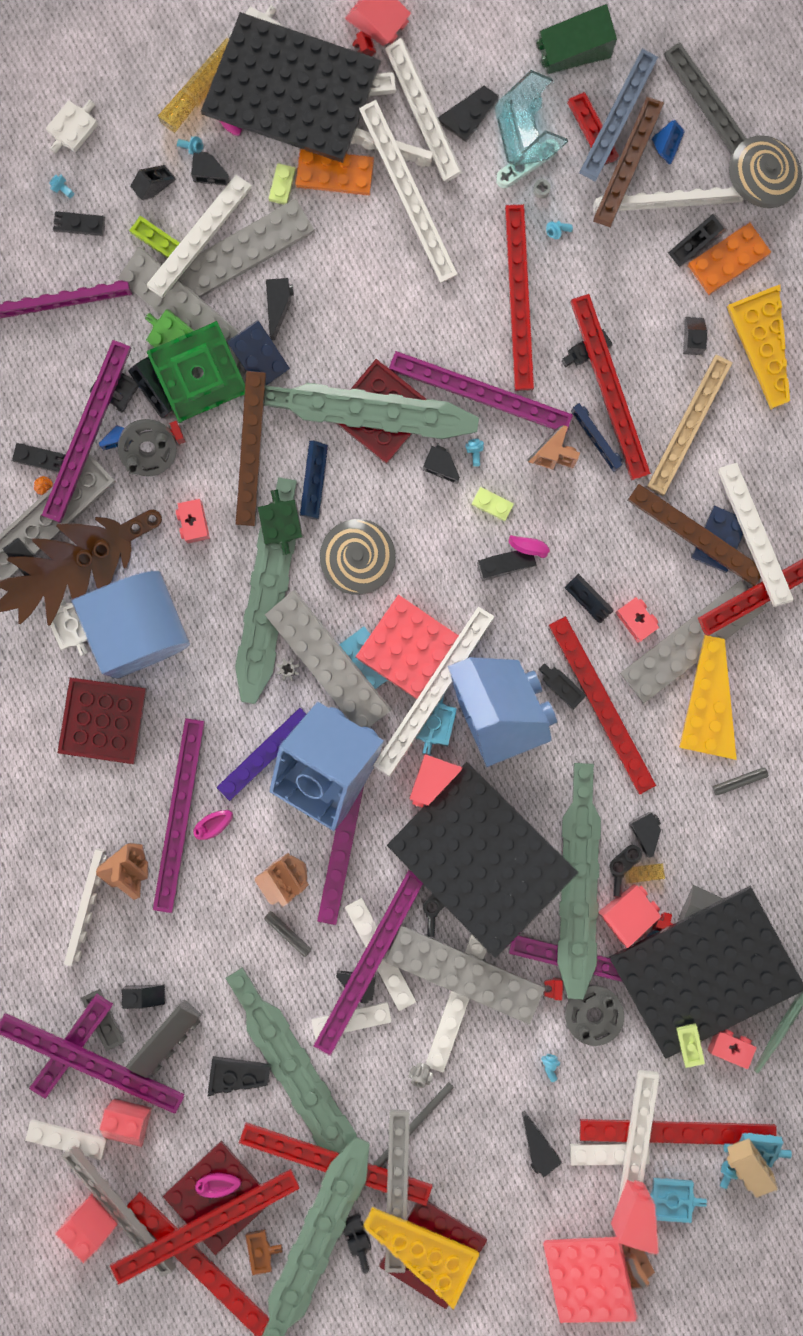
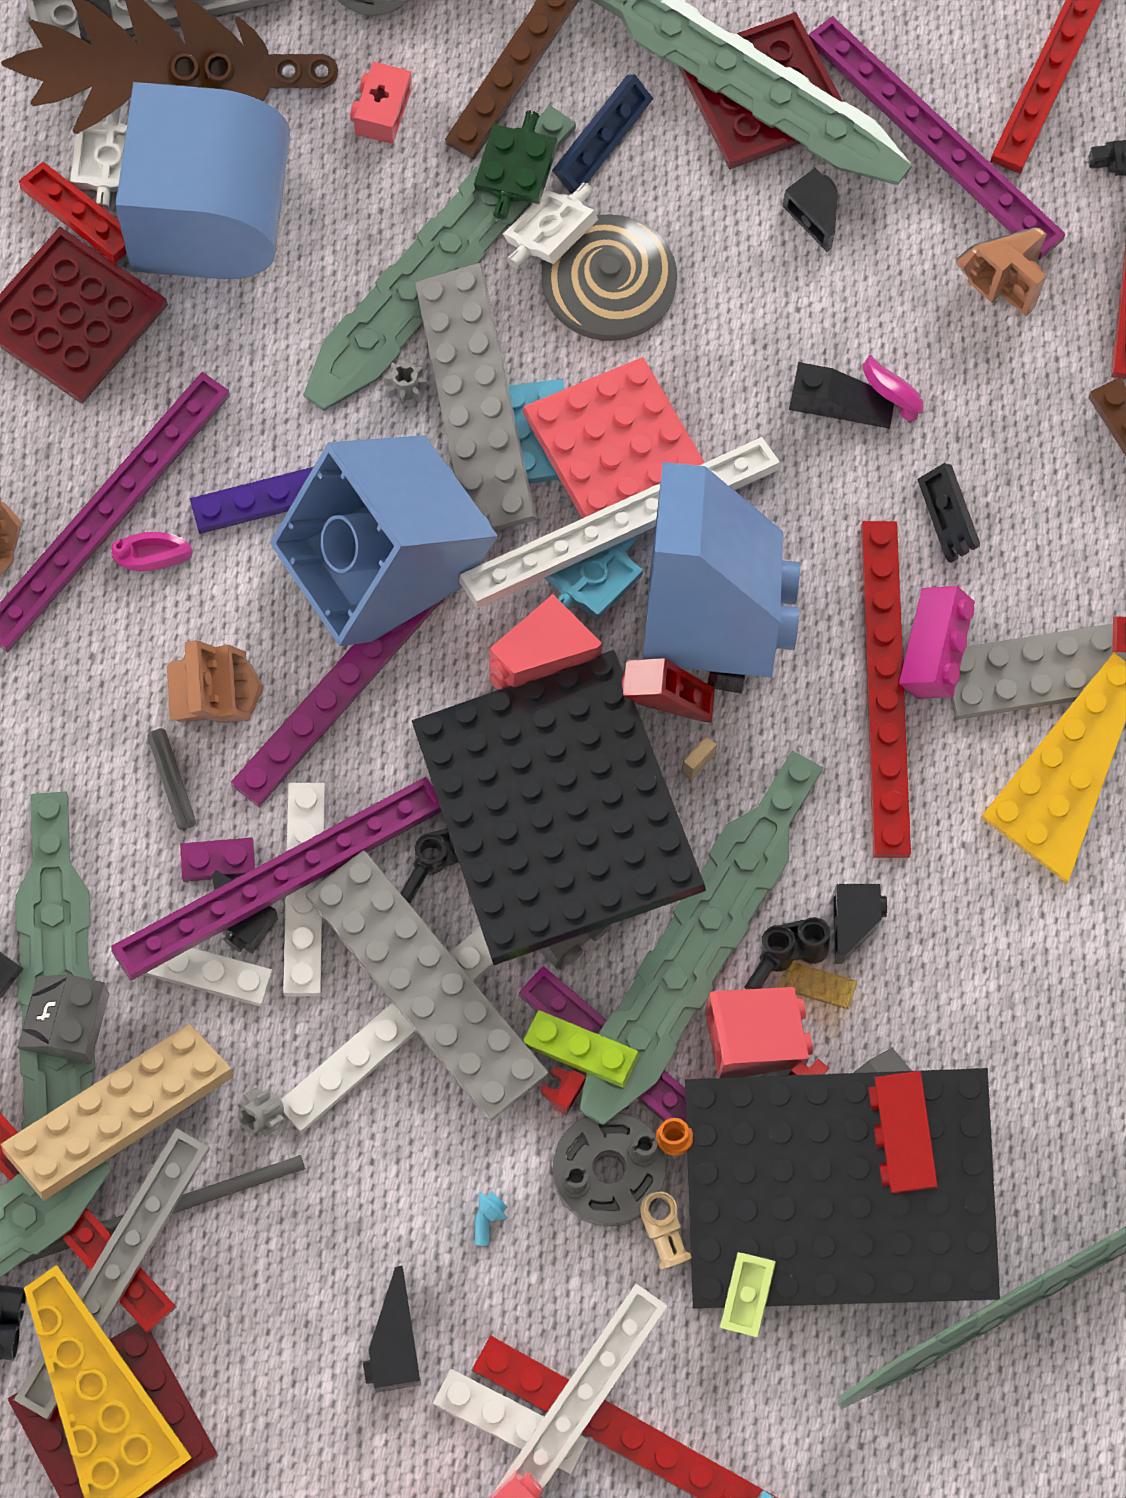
camera: 25 degrees right, 15 degrees down
medium azure plate [465,438,484,466] -> none
yellowish green plate [471,487,514,521] -> none
black hinge [538,663,586,710] -> none
dark blue plate [571,403,623,473] -> none
coral brick [615,597,659,643] -> none
coral brick [708,1029,757,1069] -> none
dark grey axle [713,768,769,795] -> none
none -> tan plate [0,1023,233,1201]
none -> dark grey slope [17,975,110,1064]
none -> red plate [19,161,127,264]
none -> magenta plate [180,837,255,882]
none -> white plate [503,182,598,269]
none -> lime plate [523,1010,640,1088]
none -> red slope [622,658,715,723]
none -> tan connector [640,1192,692,1270]
none -> orange plate [656,1118,693,1156]
none -> tan tile [682,737,717,780]
none -> red brick [868,1071,938,1194]
none -> dark pink brick [899,586,975,699]

